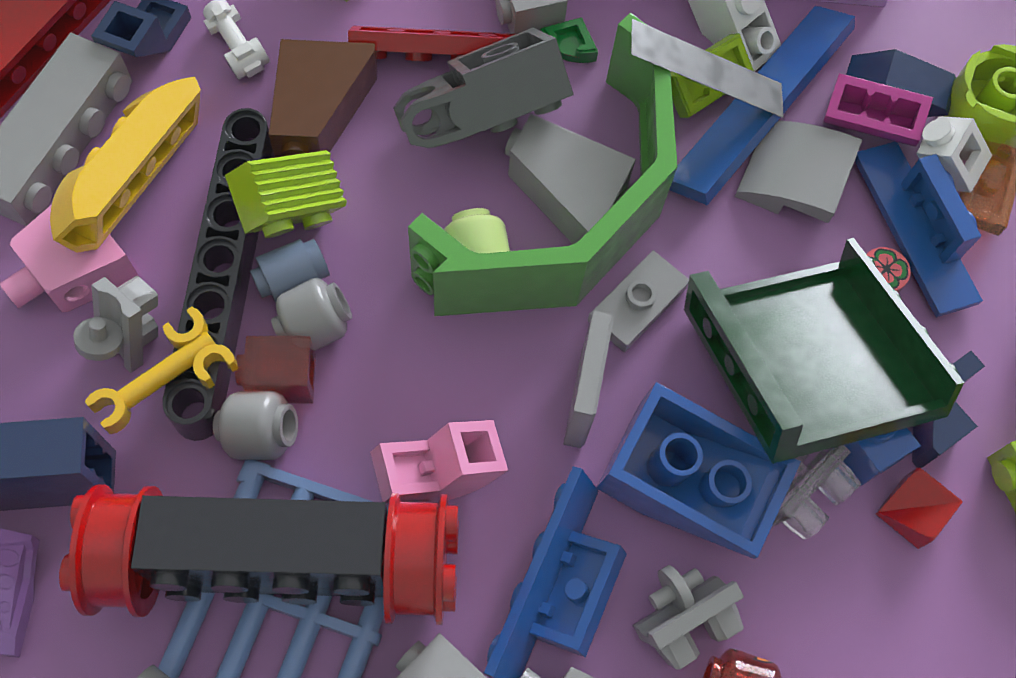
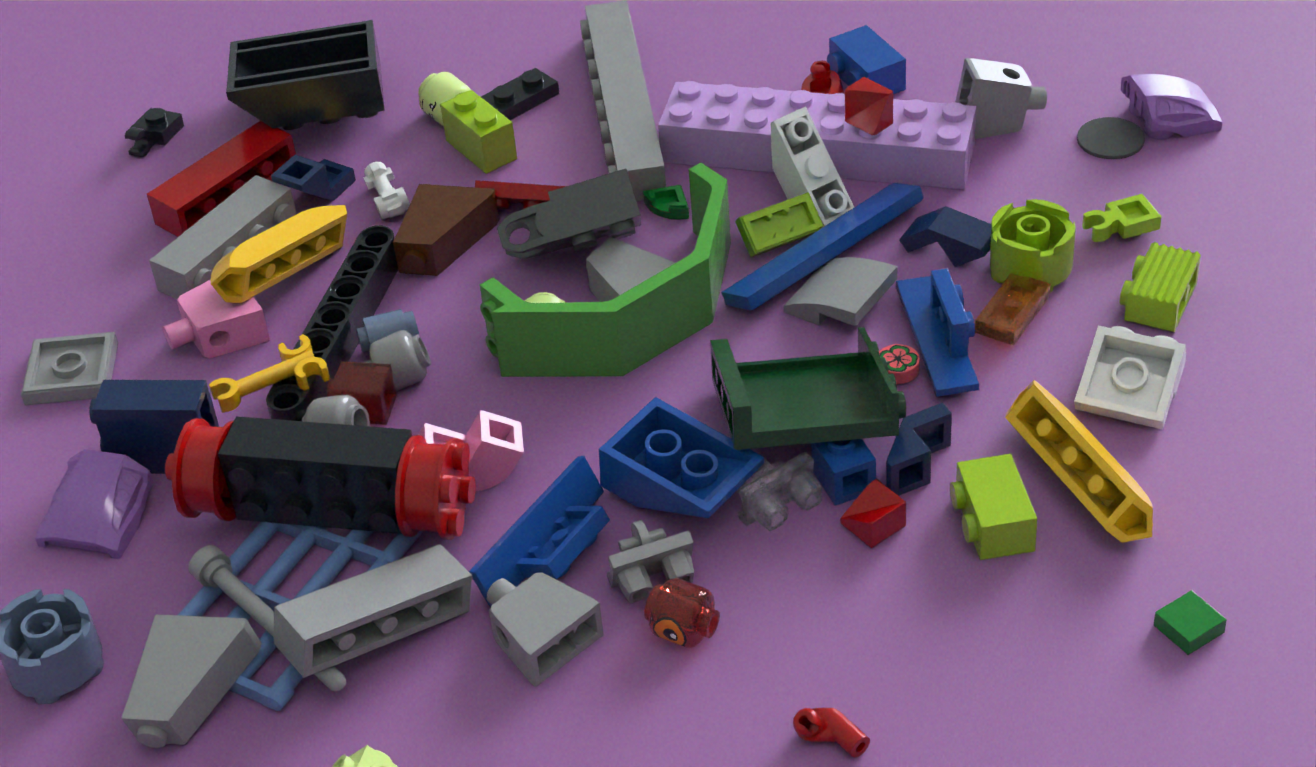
camera: 20 degrees right, 25 degrees down
light grey hips [73,276,158,373] -> none
lime brick [225,150,347,238] -> none
light grey tile [563,310,614,448] -> none
light grey plate [587,250,689,353] -> none
flat silver sticker [631,19,784,118] -> none
dark pink brick [823,73,933,147] -> none
white brick [916,116,992,193] -> none

